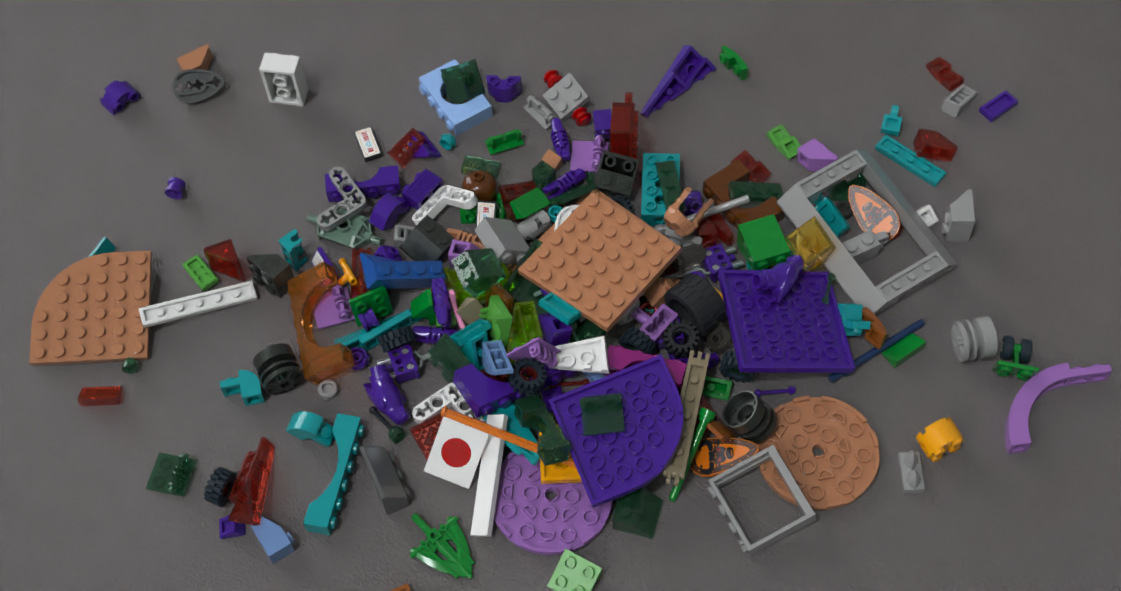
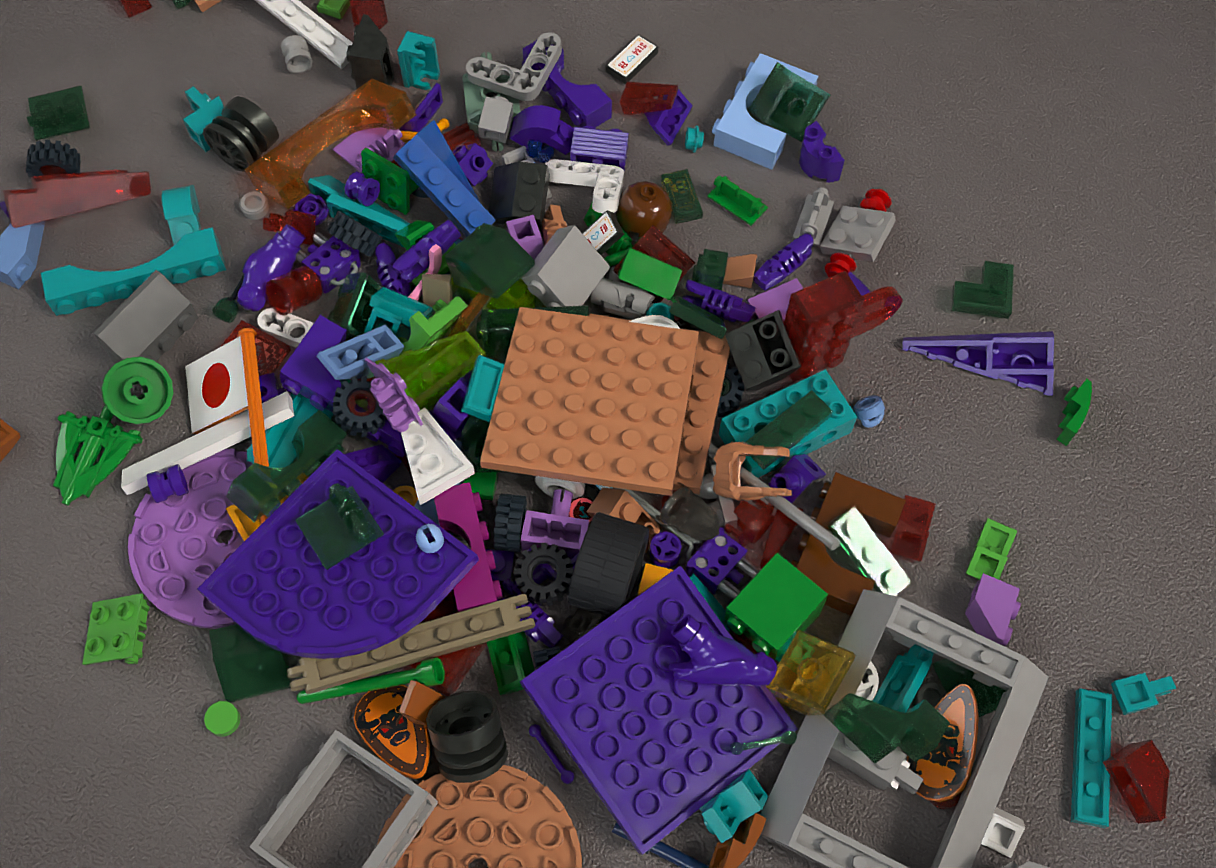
camera: 55 degrees right, 5 degrees up
none -> green wheel [101,357,174,424]
none -> dark purple wheel [147,464,189,503]
none -> bright green tile [204,701,241,737]
none -> clear red plate [263,209,316,245]
none -> clear red wheel [266,266,322,316]
none -> light grey wheel [281,35,313,73]
none -> light blue hinge [416,523,444,553]
none -> light grey brick [478,96,513,143]
none -> clear blue arm [526,139,554,164]
none -> clear green arch [824,693,950,763]
none -> medium blue tile [853,395,885,428]
none -> clear green plate [951,261,1014,319]

